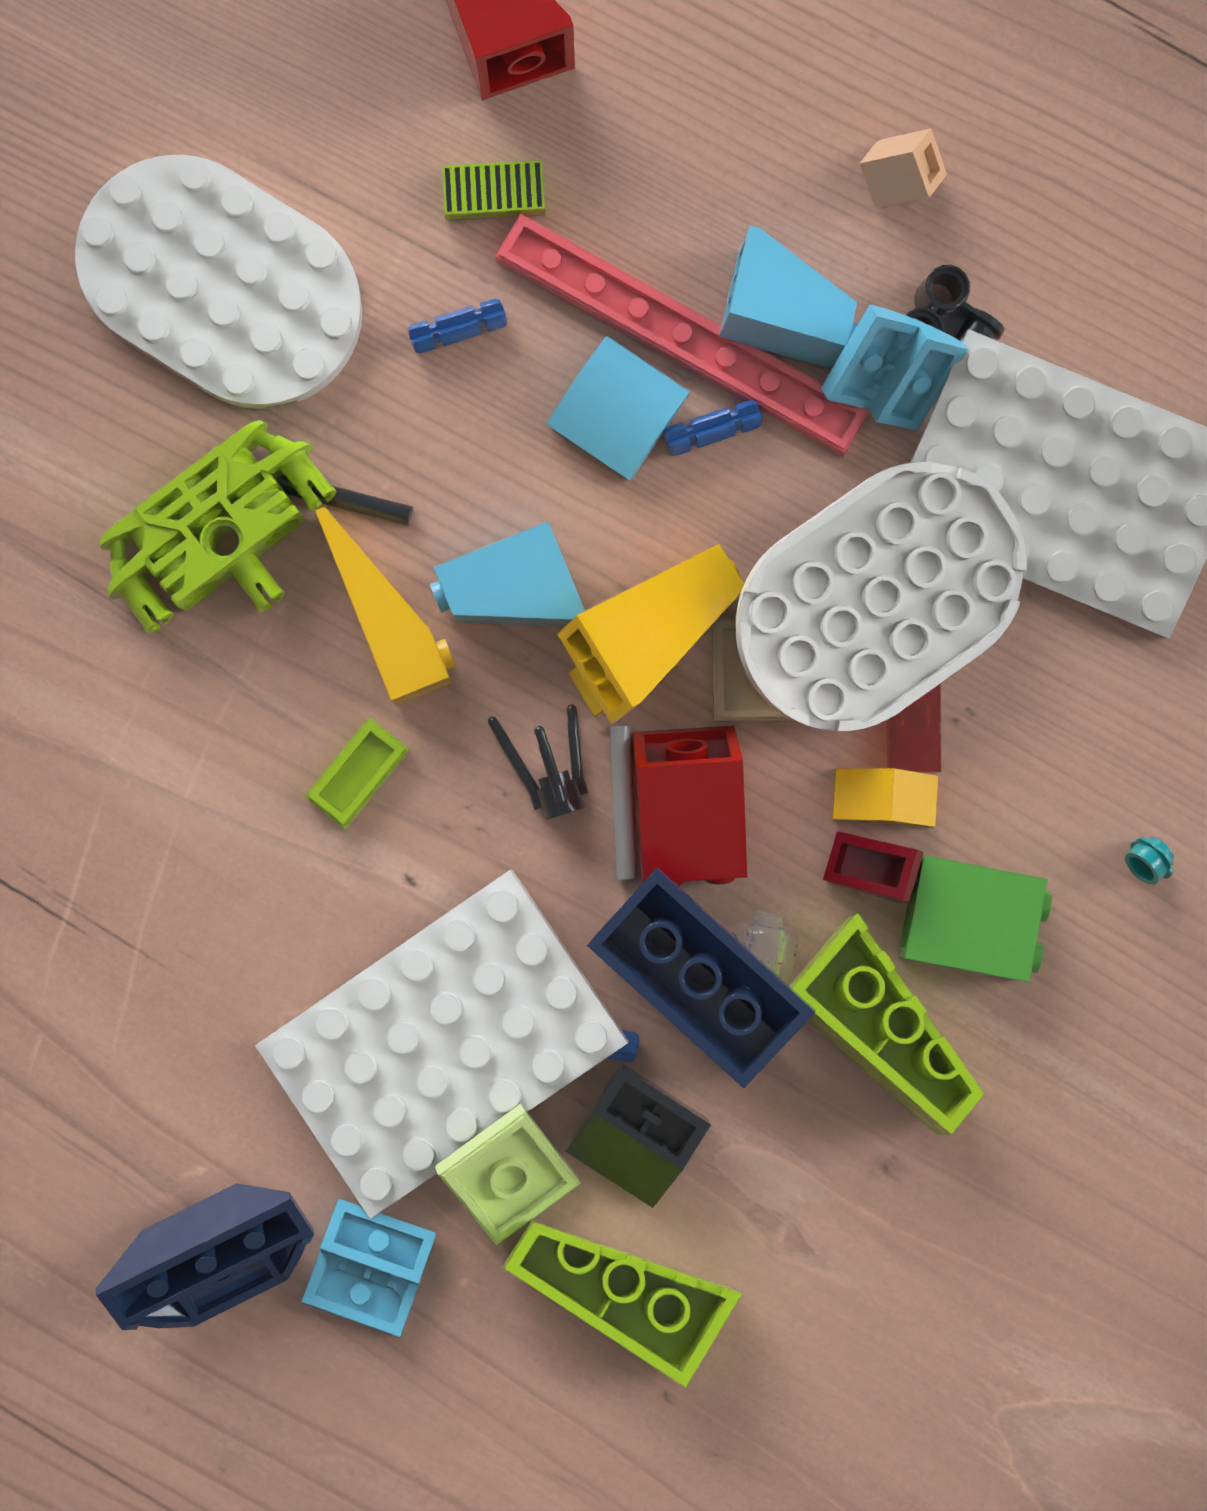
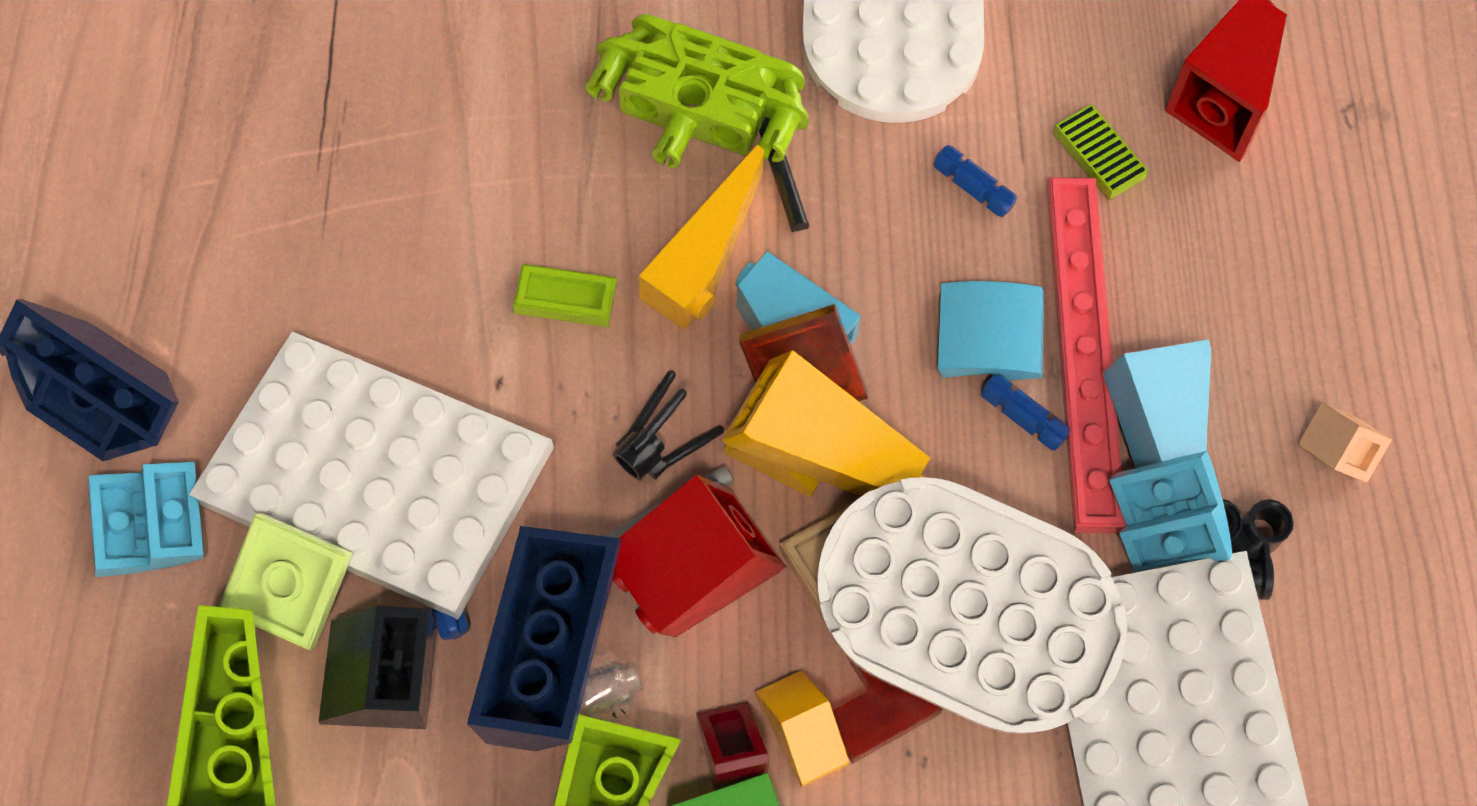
camera: 55 degrees right, 20 degrees down
none -> clear red plate [739,304,868,401]

